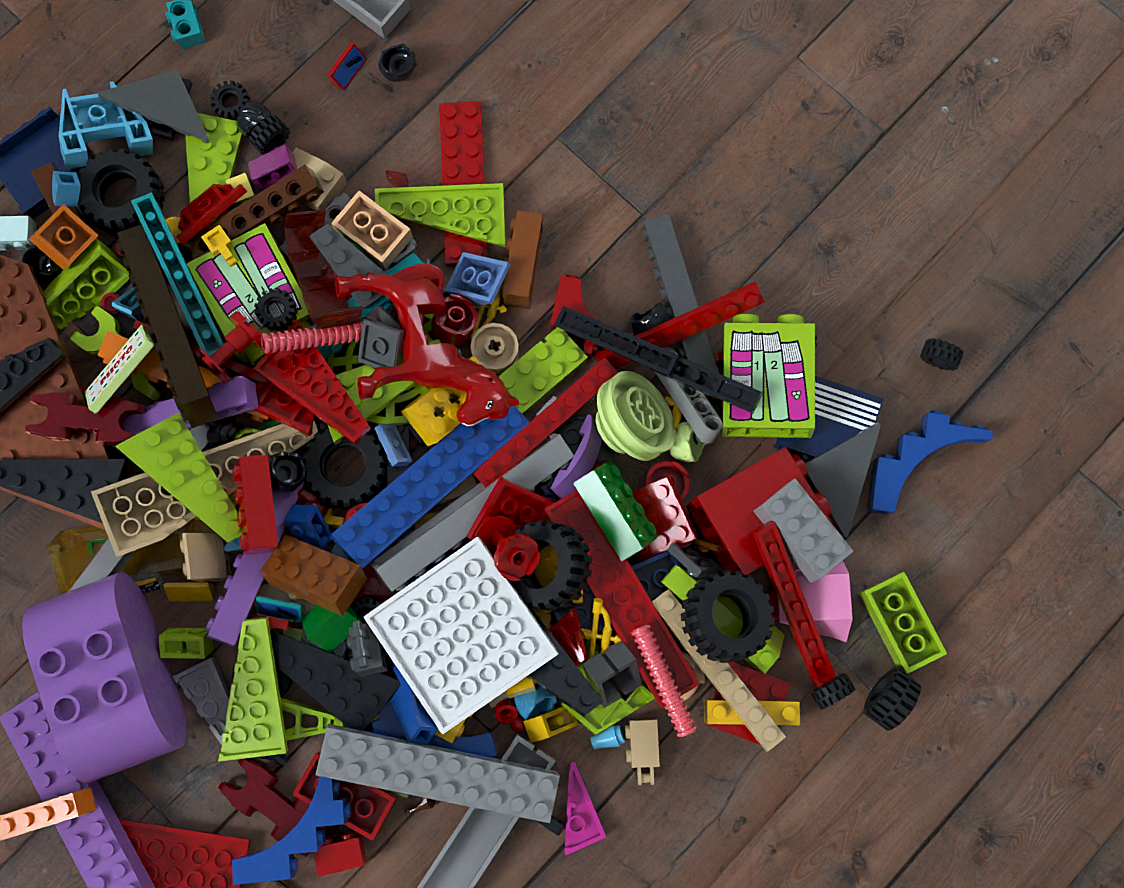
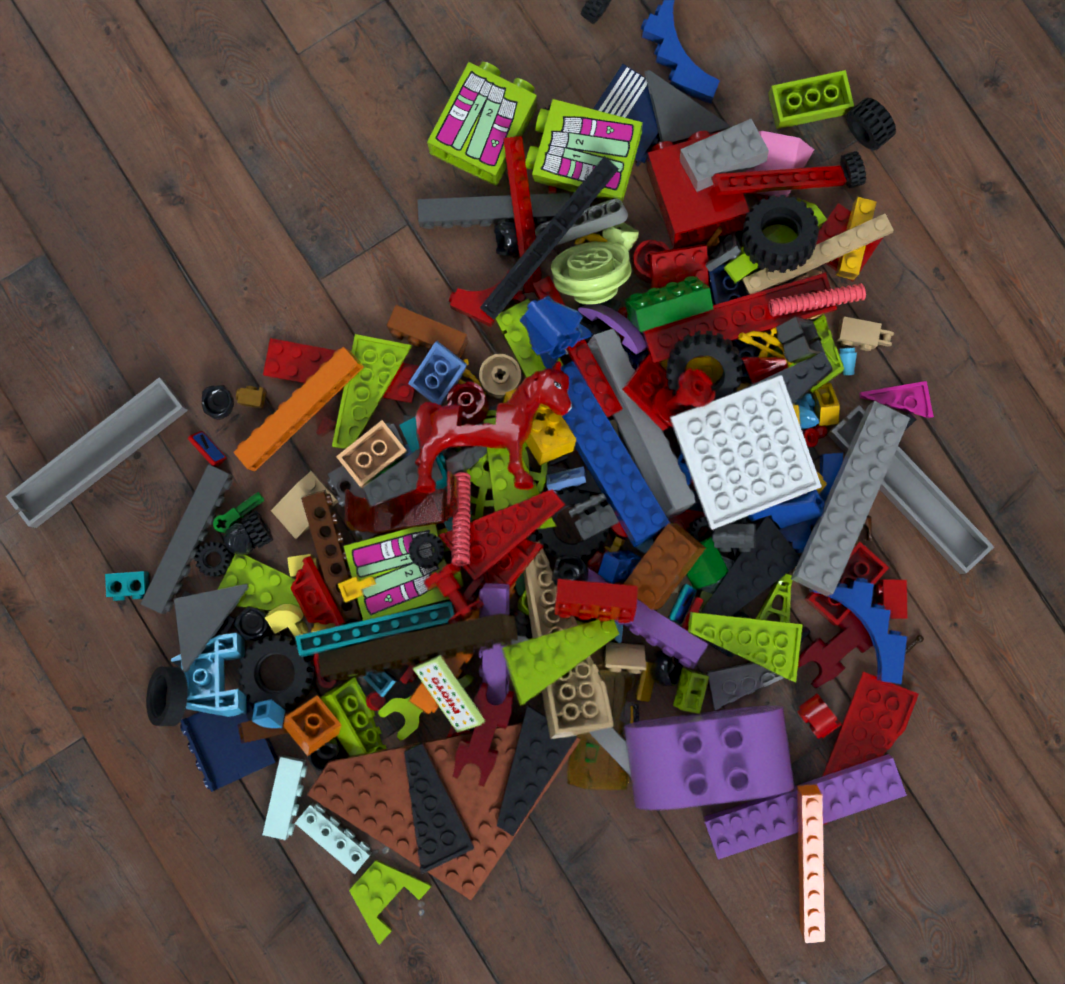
camera: 70 degrees left, 5 degrees up
magenta brick [248,144,297,191] -> none
dark grey tile [358,318,405,368] -> none
none -> dark grey brick [141,464,233,614]
none -> black tyre [146,666,188,726]
none -> green connector [213,492,264,533]
none -> orange brick [234,347,364,471]
none -> black hair [234,606,270,640]
none -> pearl gold brick [236,386,267,409]
none -> light yellow brick [265,604,308,639]
none -> brick [427,62,537,186]
none -> blue brick [520,296,593,368]
none -> dark grey brick [568,493,619,541]
none -> black hair [651,650,684,687]
none -> red brick [797,693,842,739]

